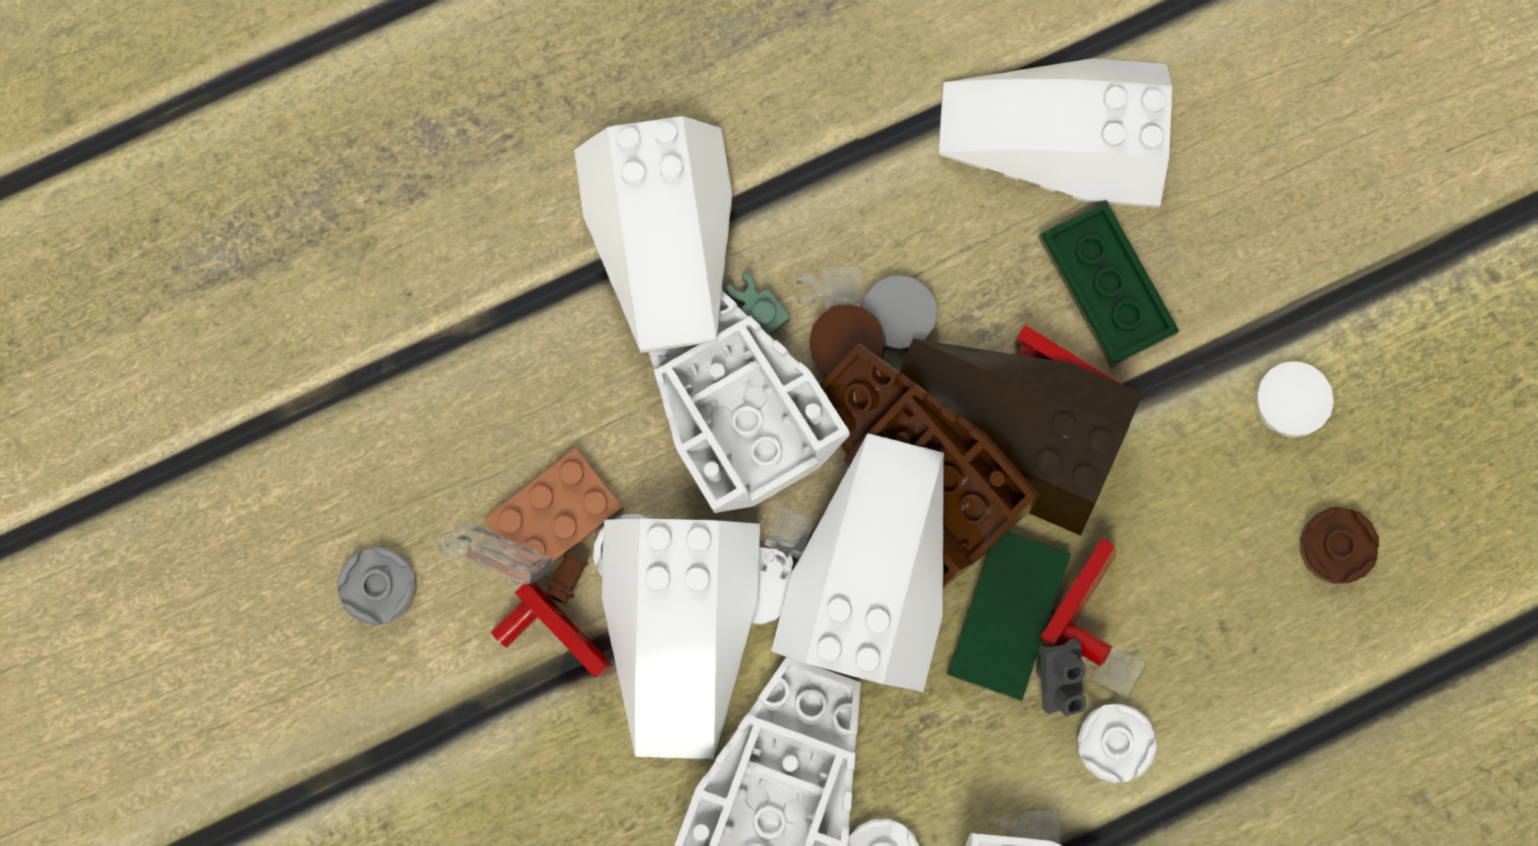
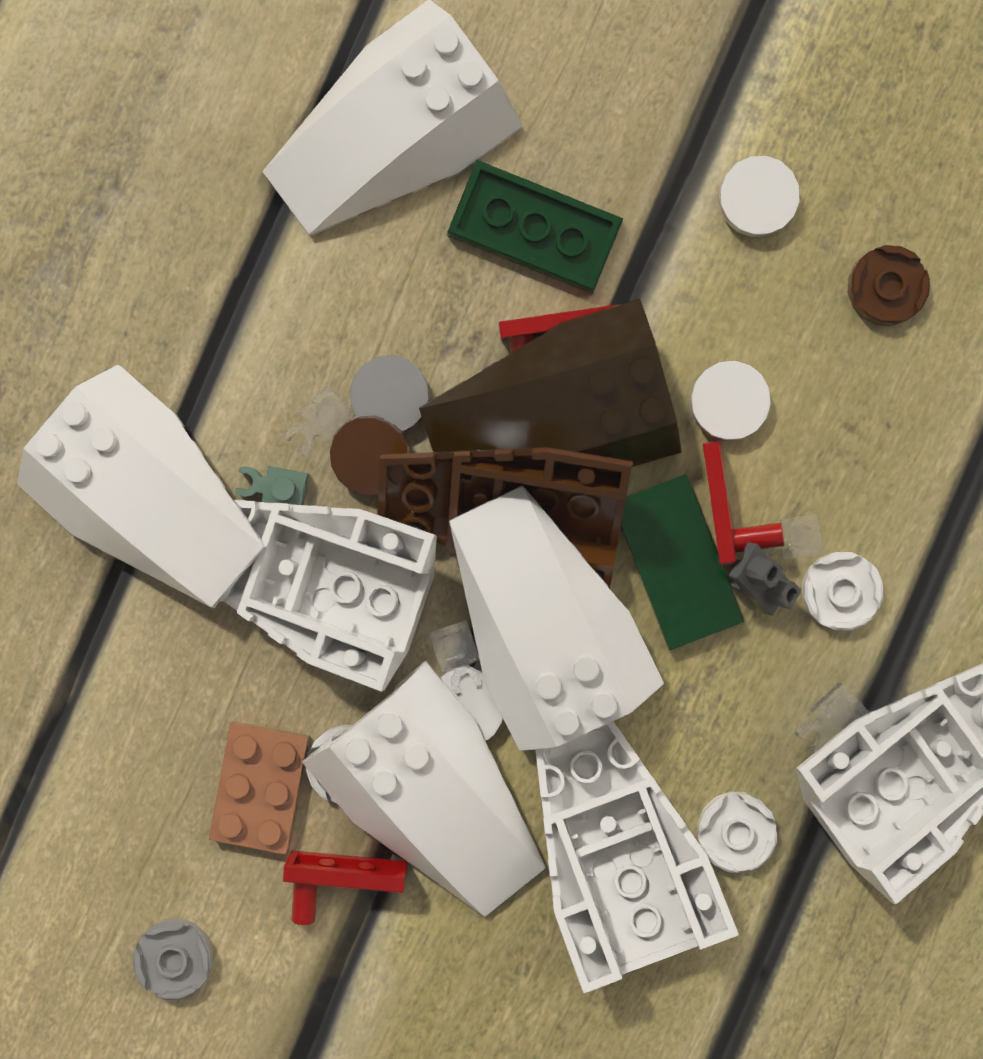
camera: 40 degrees left, 10 degrees up
clear plate [438,523,552,585] -> none
reddish brown pin [545,552,588,604] -> none
none -> white tile [690,361,771,441]

